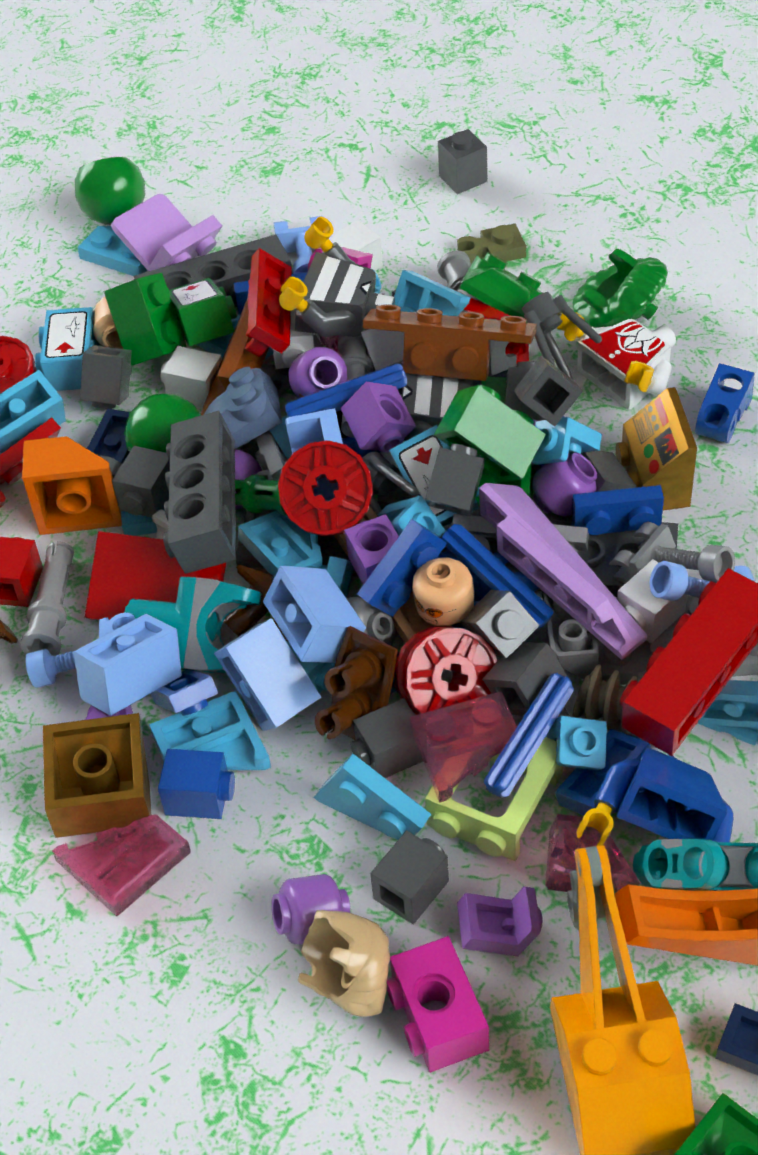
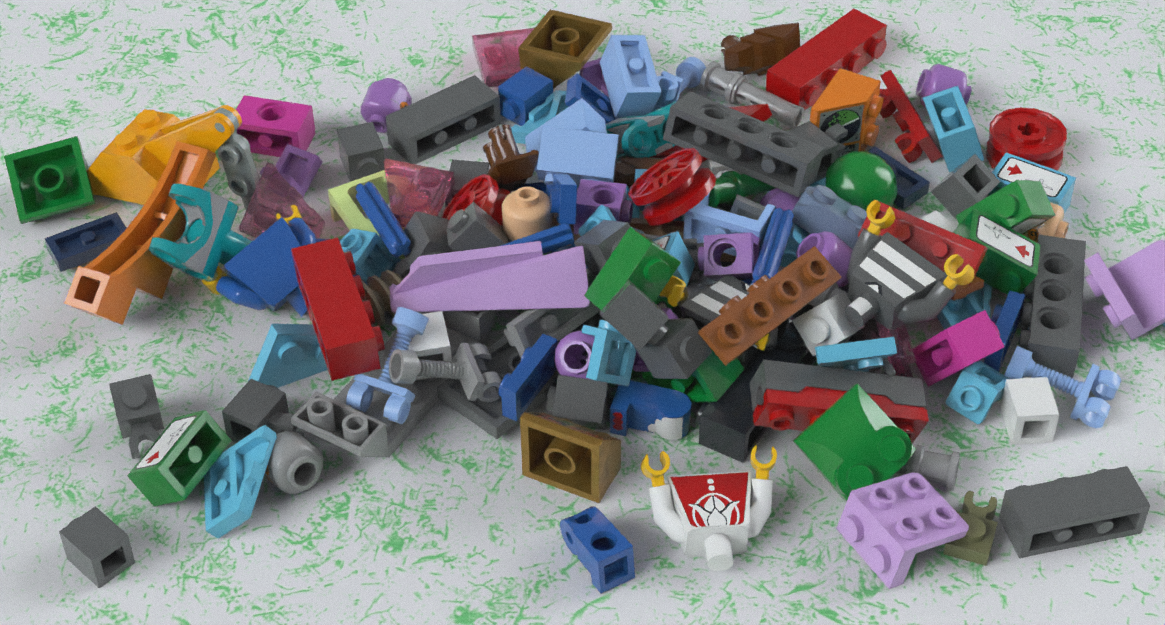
camera: 120 degrees right, 5 degrees down
tan hair [298,910,390,1017] -> none
medium azure wing [313,754,431,840] -> none
dark grey brick [438,129,488,194] -> none
dark grey plant [522,292,602,380] -> none
green piece [572,249,668,328] -> none
none -> dark grey brick [386,75,501,166]
none -> lavender bracket [836,472,969,589]
none -> dark grey brick [999,466,1150,558]

